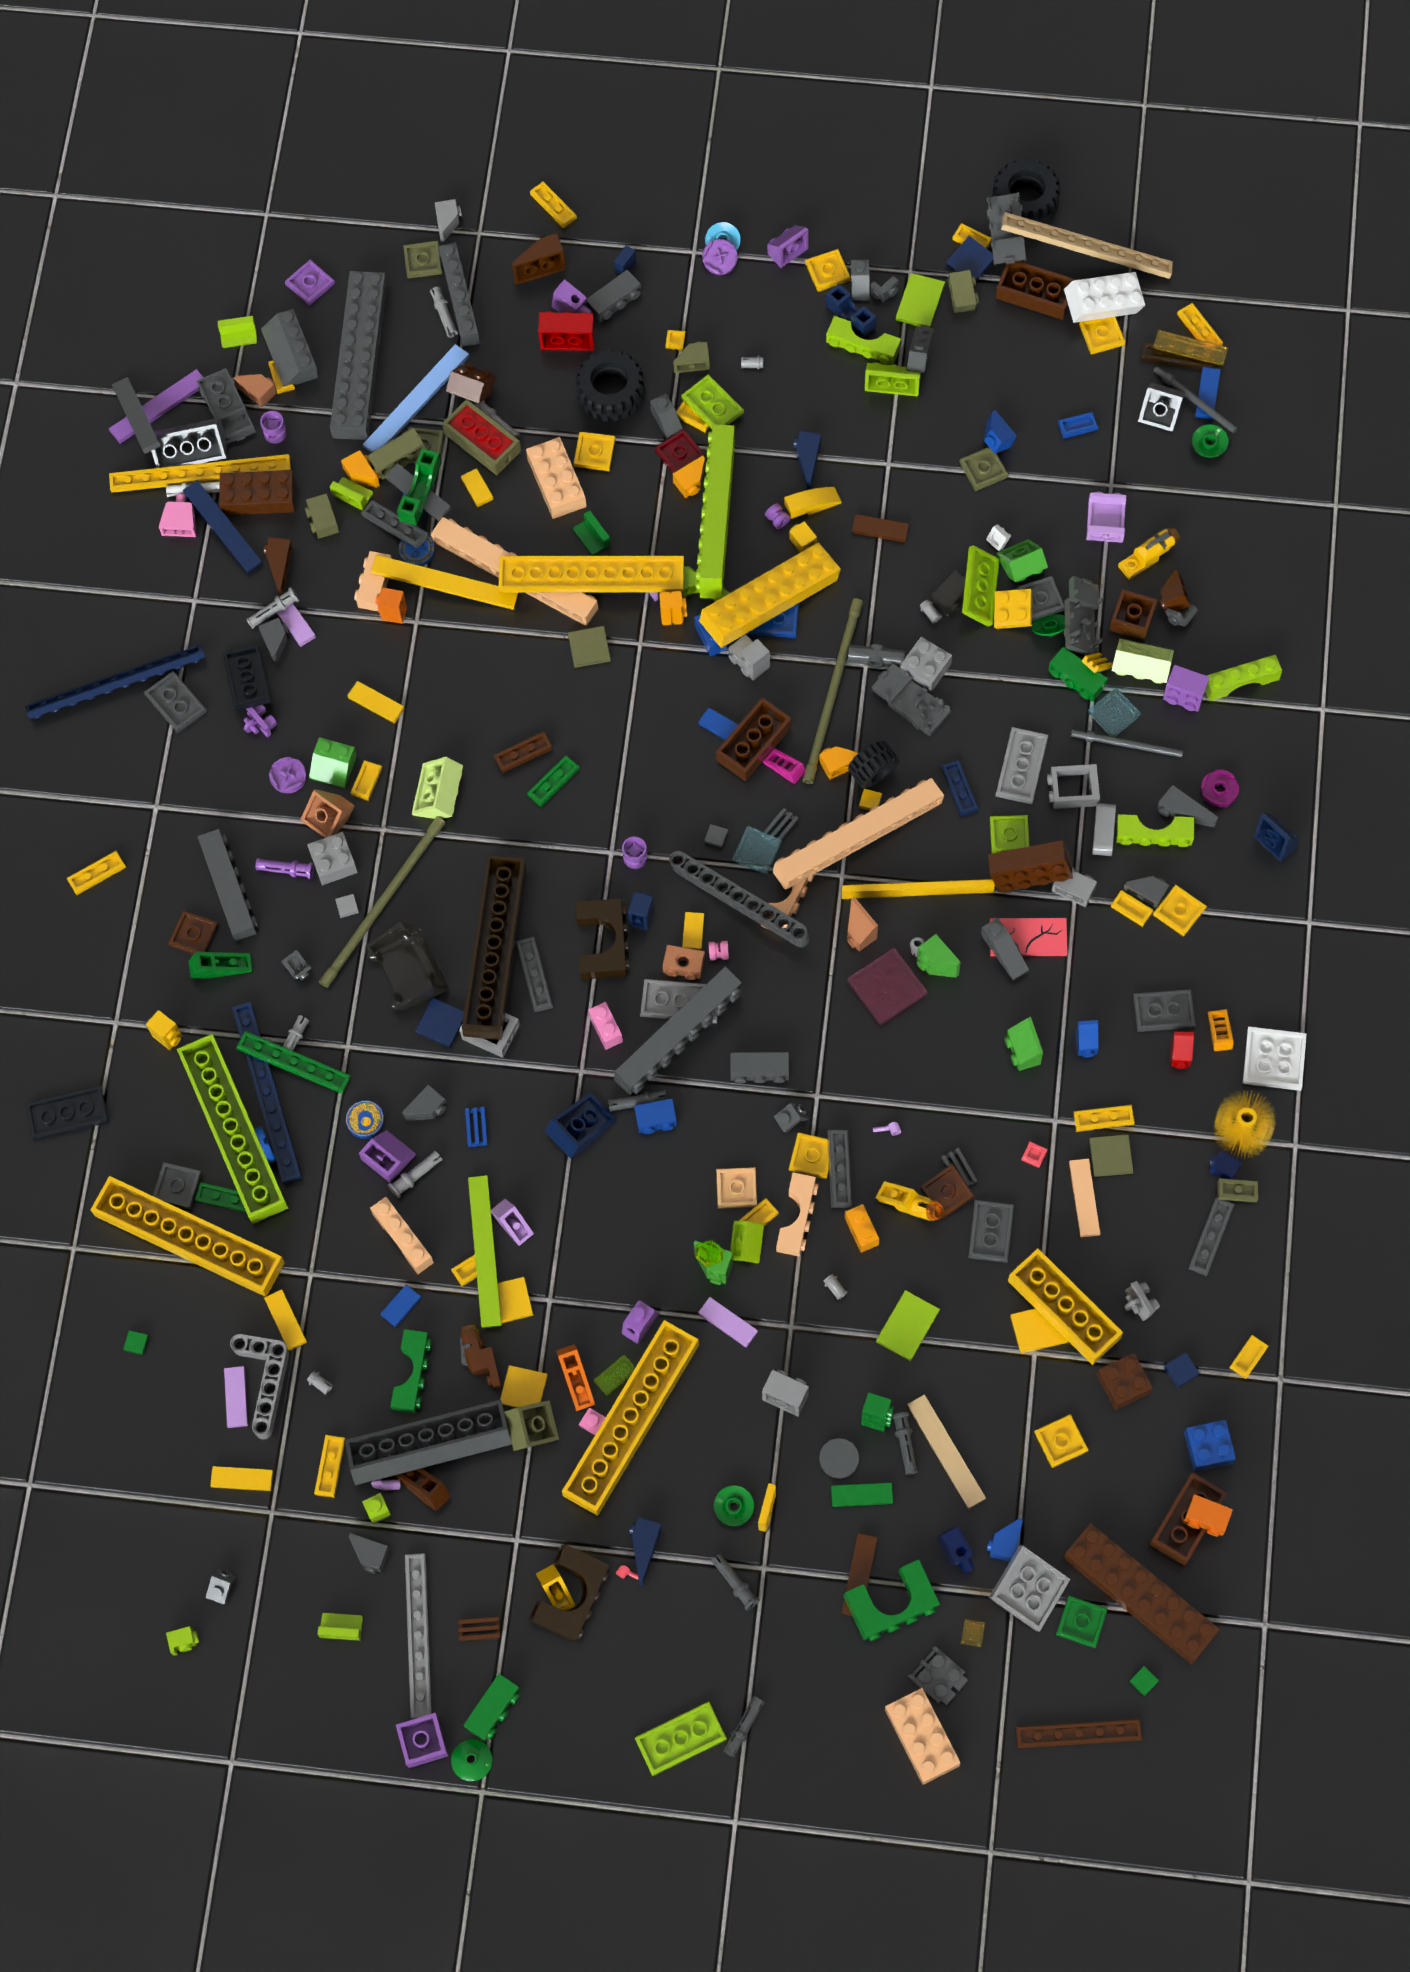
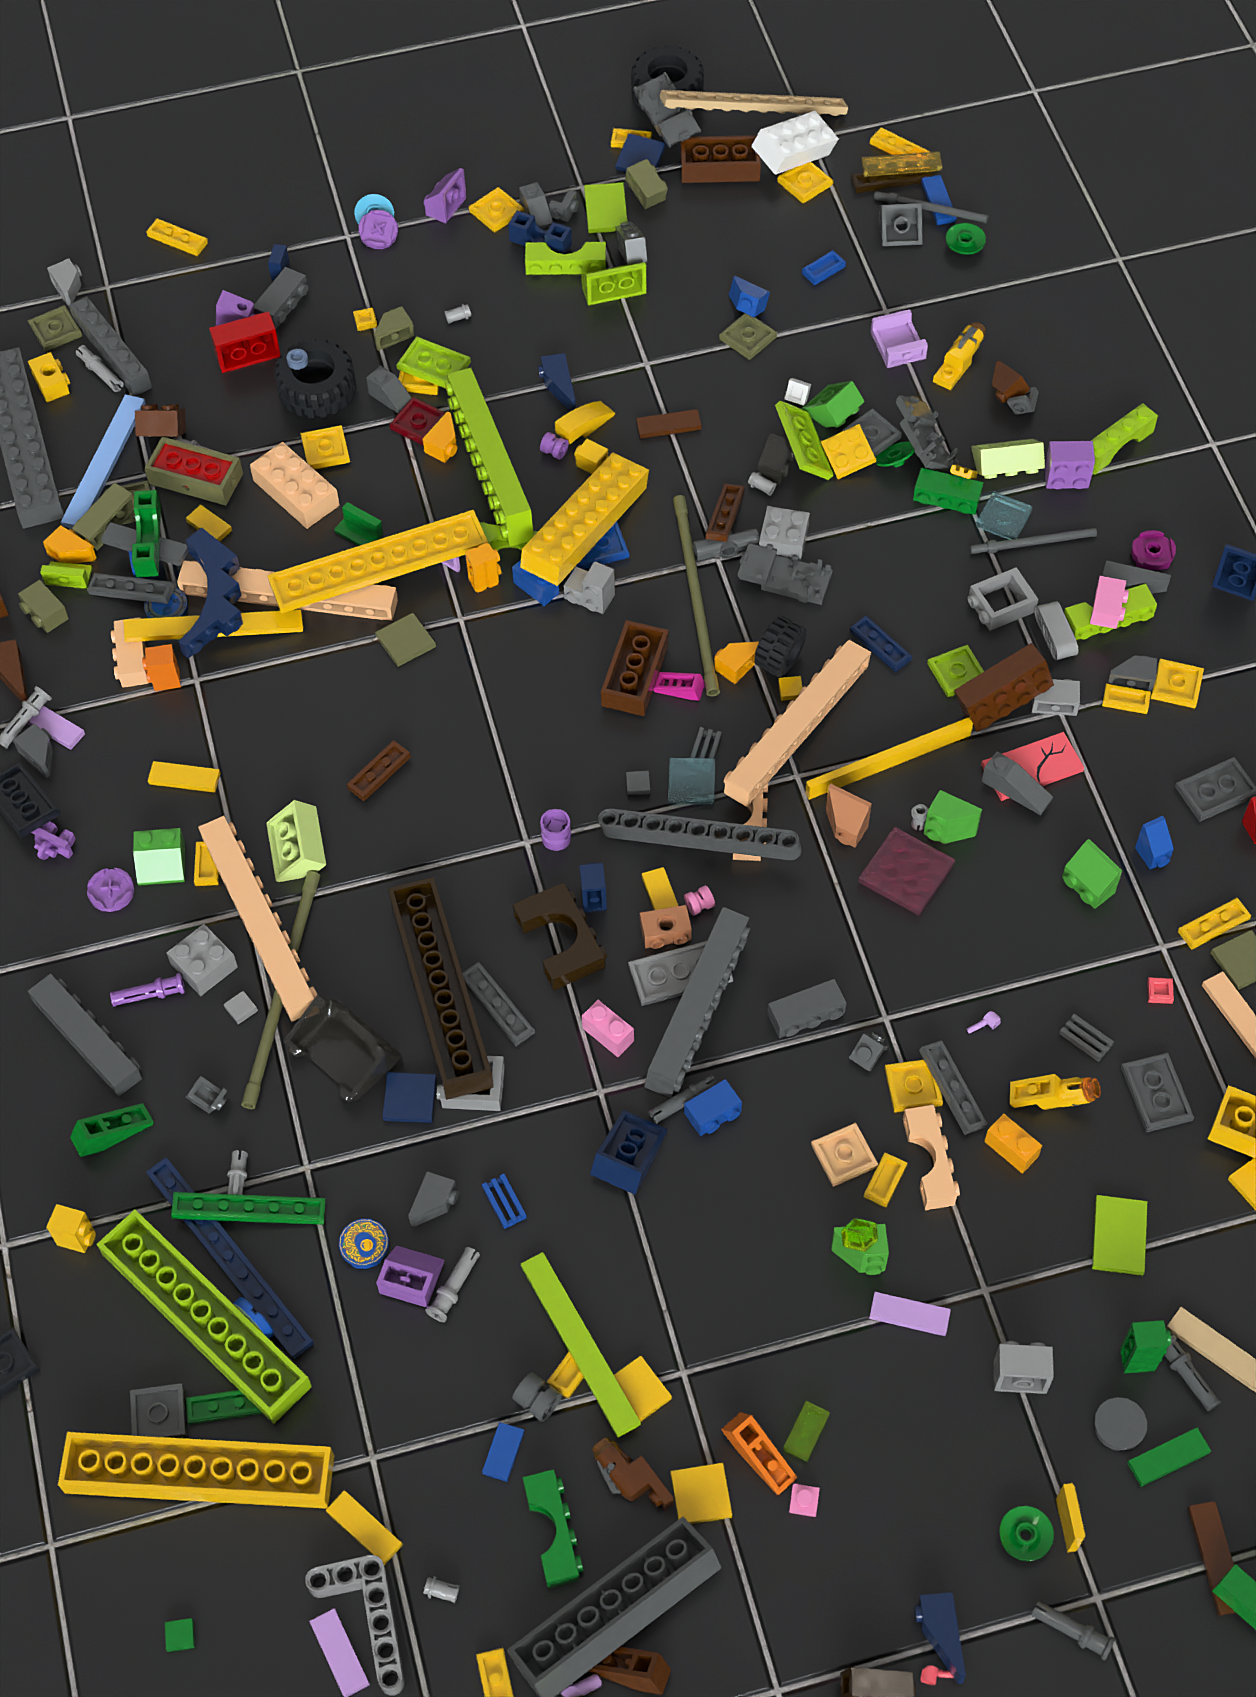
camera: 25 degrees left, 10 degrees down
reddish brown tile [168,910,219,954] -> none
nougat slope [300,789,354,838] -> none
light nougat arch [370,1197,434,1274] -> none
lavender slope [490,1199,534,1246] -> none
olive brick [504,1400,559,1451] -> none
reddish brown slope [511,233,566,285] -> none
green tile [527,755,580,807] -> none
yellow brick [562,1320,699,1516] -> none
medium lavender torso [622,1300,659,1345] -> none
blue tile [698,707,738,740] -> none
lime panel [730,1221,764,1263] -> none
light grey pin [824,1274,848,1300] -> none
reddish brown tile [921,1164,975,1218] -> none
light grey tile [995,727,1048,804] -> none
reddish brown brick [1109,589,1158,641] -> none
none -> yellow brick [28,352,70,402]
none -> dark blue arch [179,527,243,659]
none -> light nougat brick [198,816,319,1022]
none -> sand blue tile [286,349,308,370]
none -> dark grey wheel [512,1372,562,1422]
none -> reddish brown tile [706,484,745,542]
none -> bright pink brick [1090,576,1129,629]

